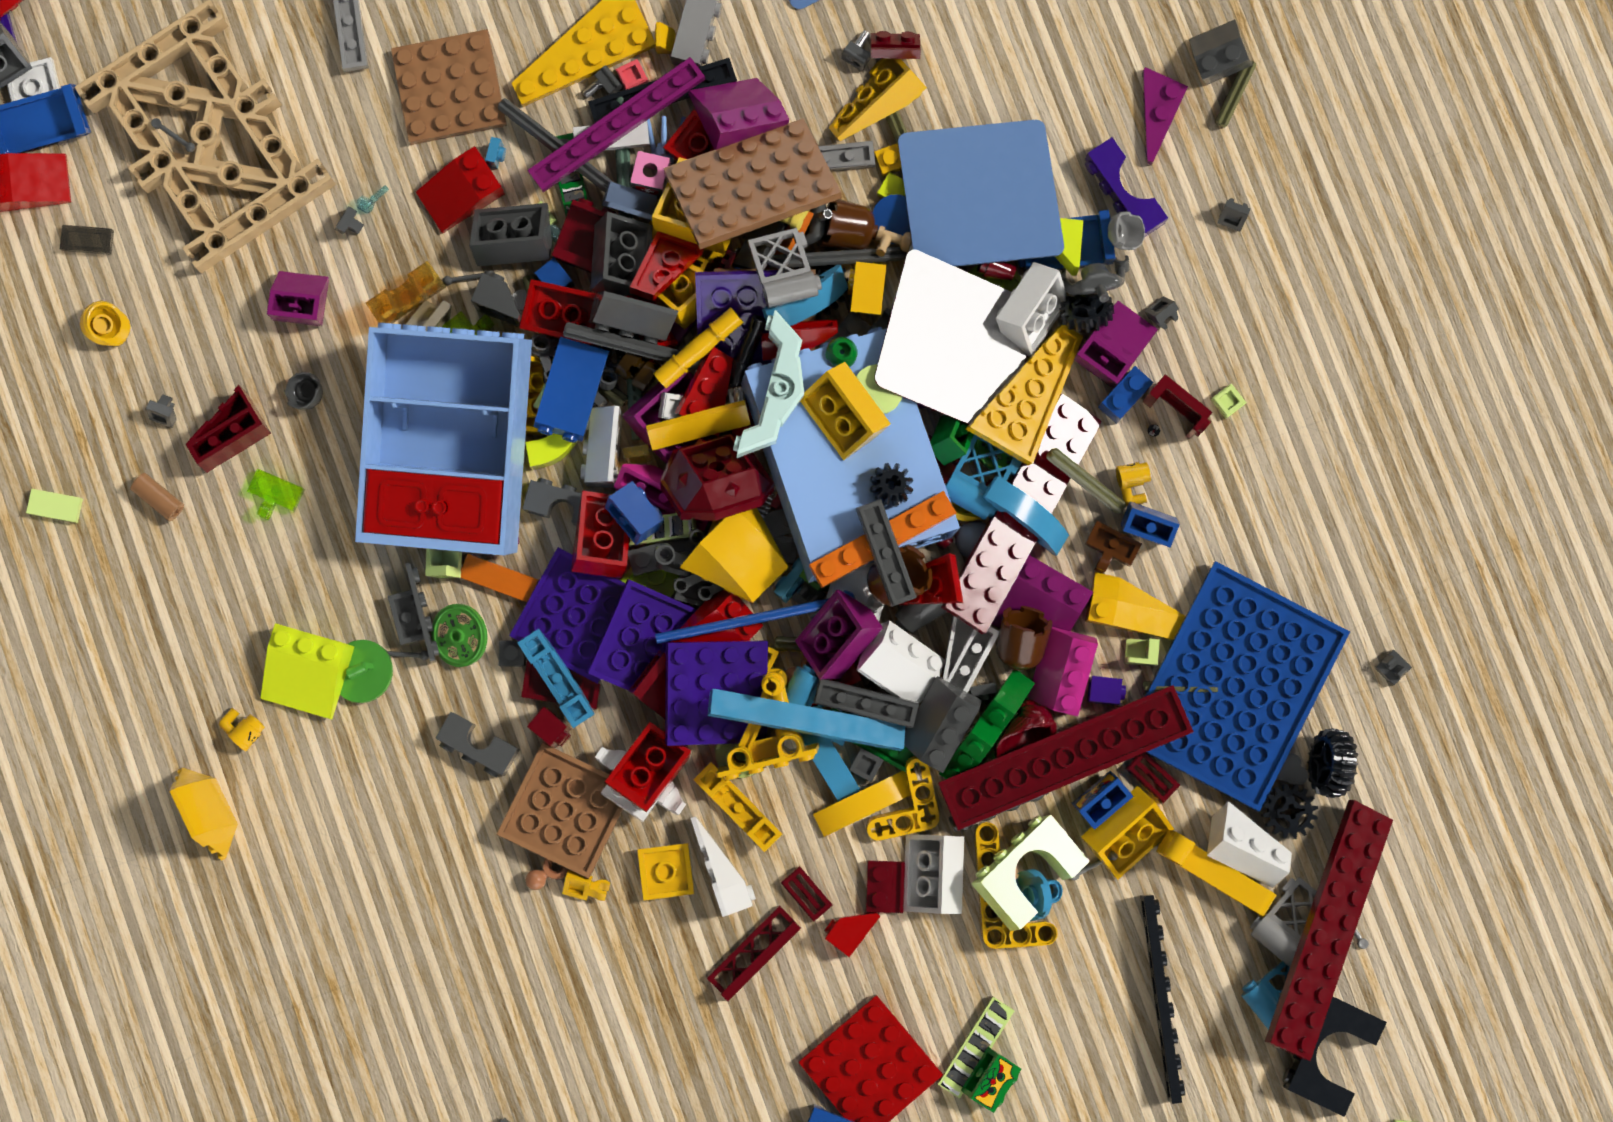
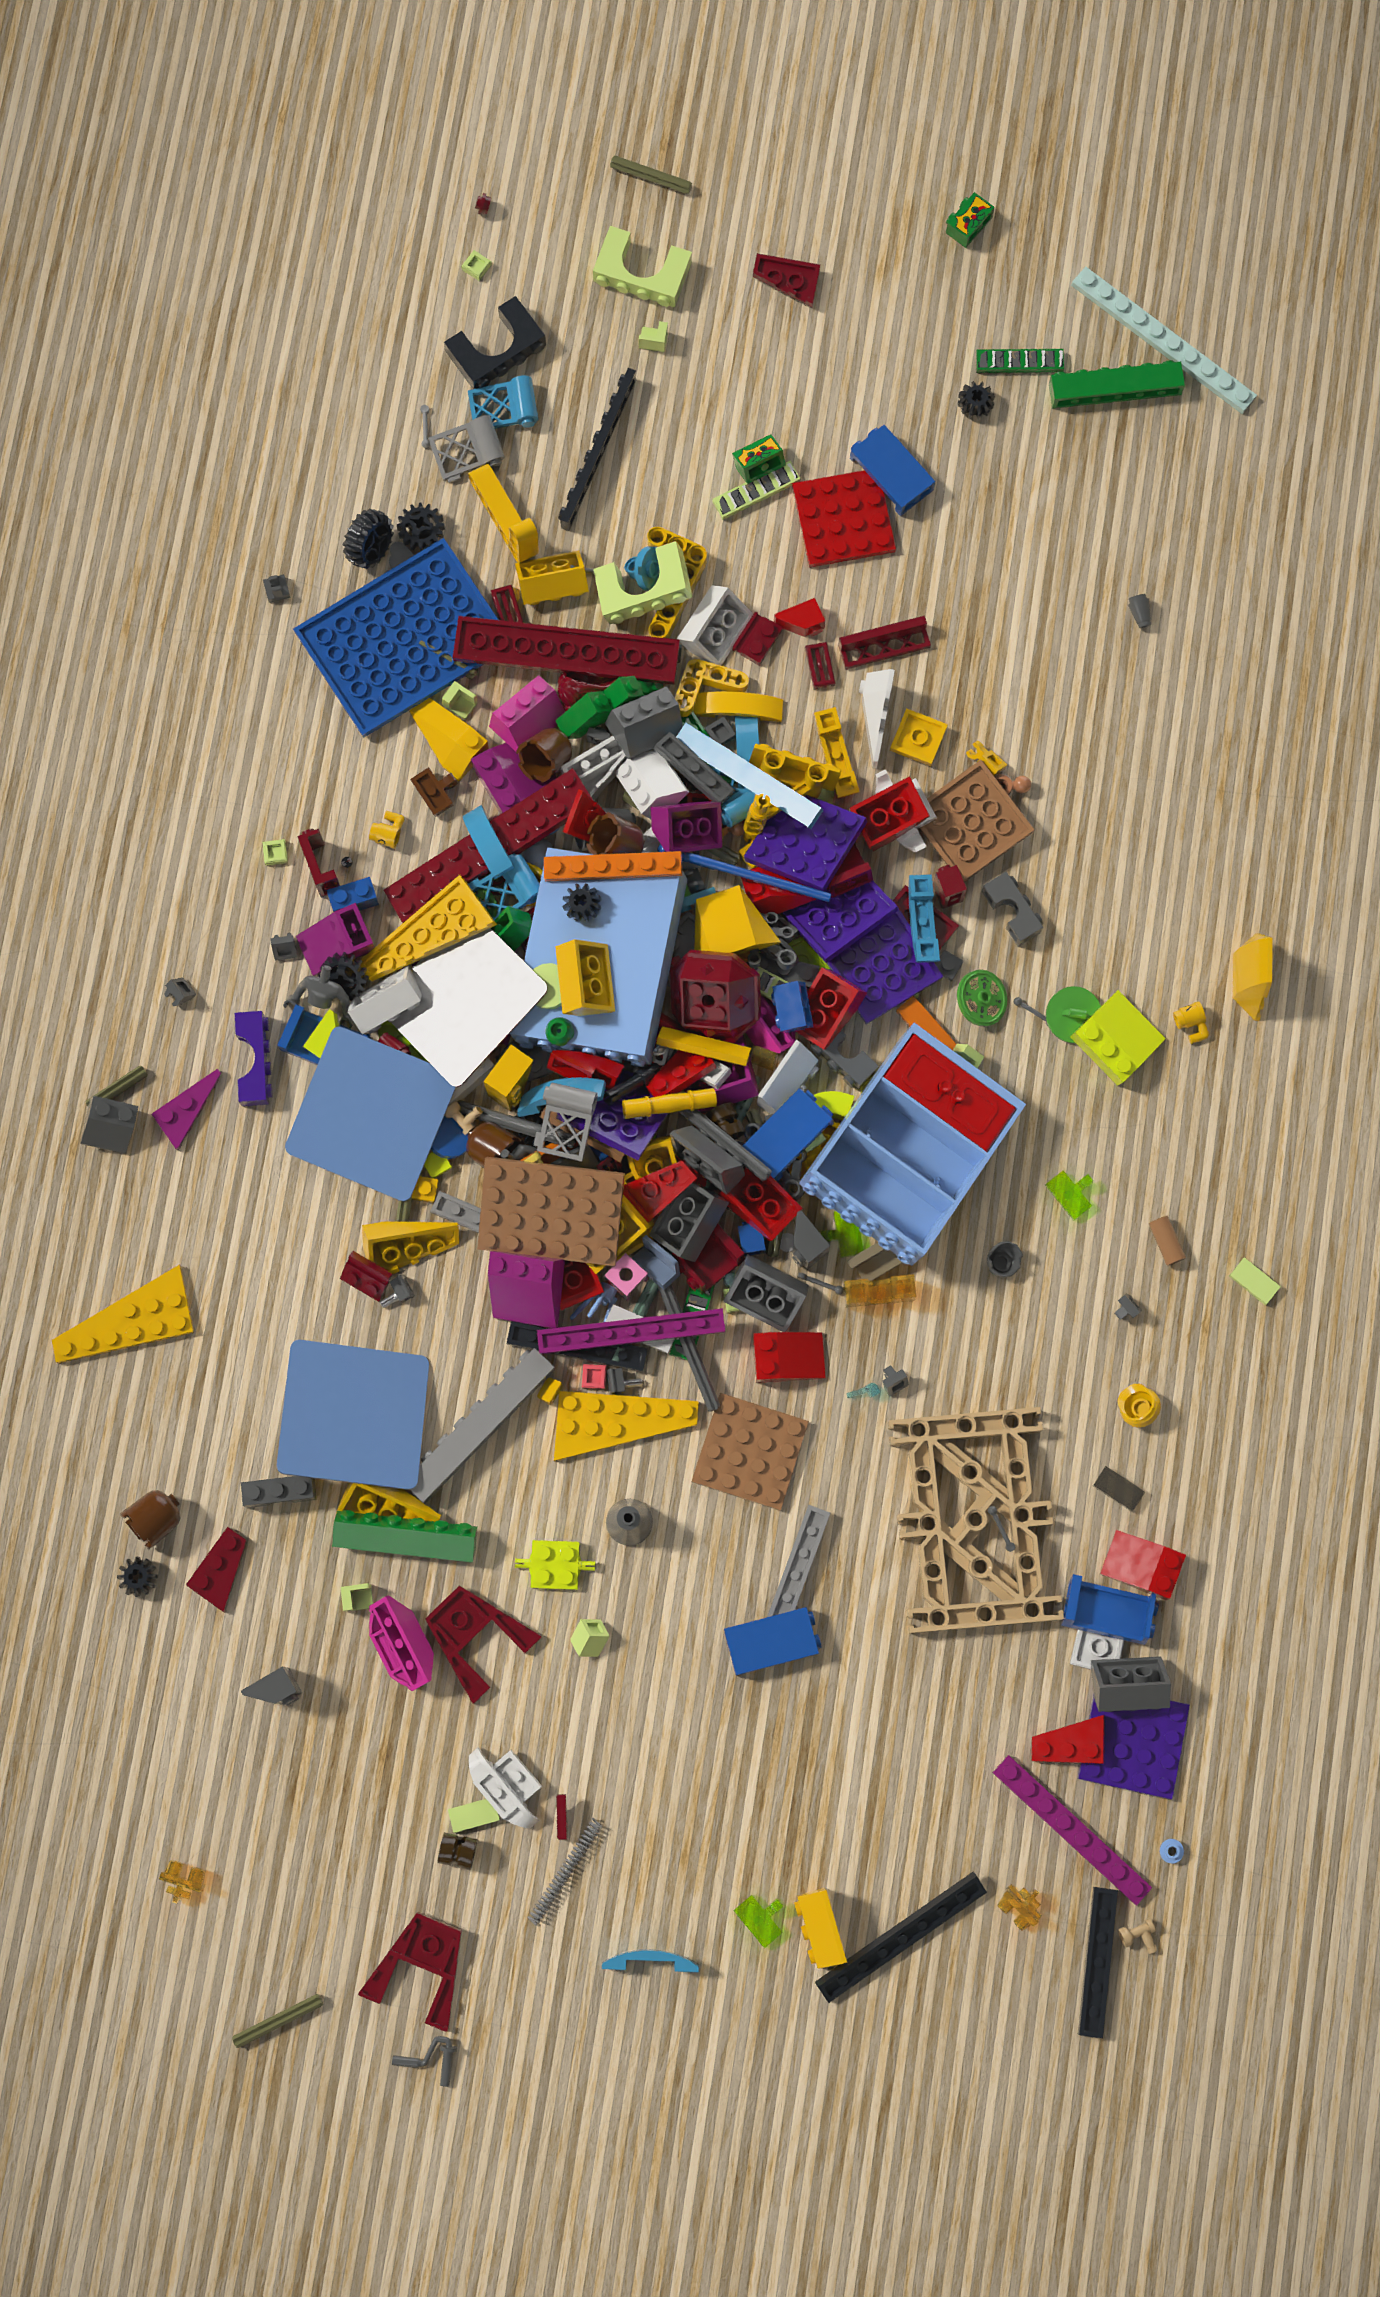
camera: 150 degrees left, 5 degrees down
dark red wedge [185,384,271,473] -> none
magenta slope [267,271,329,326] -> none
dark grey bracket [388,563,440,663] -> none
dark azure plate [485,137,506,169] -> none
light aqua helmet [733,310,804,458] -> none
dark grey tile [856,499,917,607] -> none
olive axle [1046,448,1126,513] -> none
blue brick [1072,771,1134,830] -> none
dark purple brick [1087,676,1126,706] -> none
light grey hair [1107,212,1145,250] -> none
blue brick [1121,501,1180,548] -> none
white wedge [1207,801,1292,888] -> none
dark red plate [1265,800,1393,1061] -> none

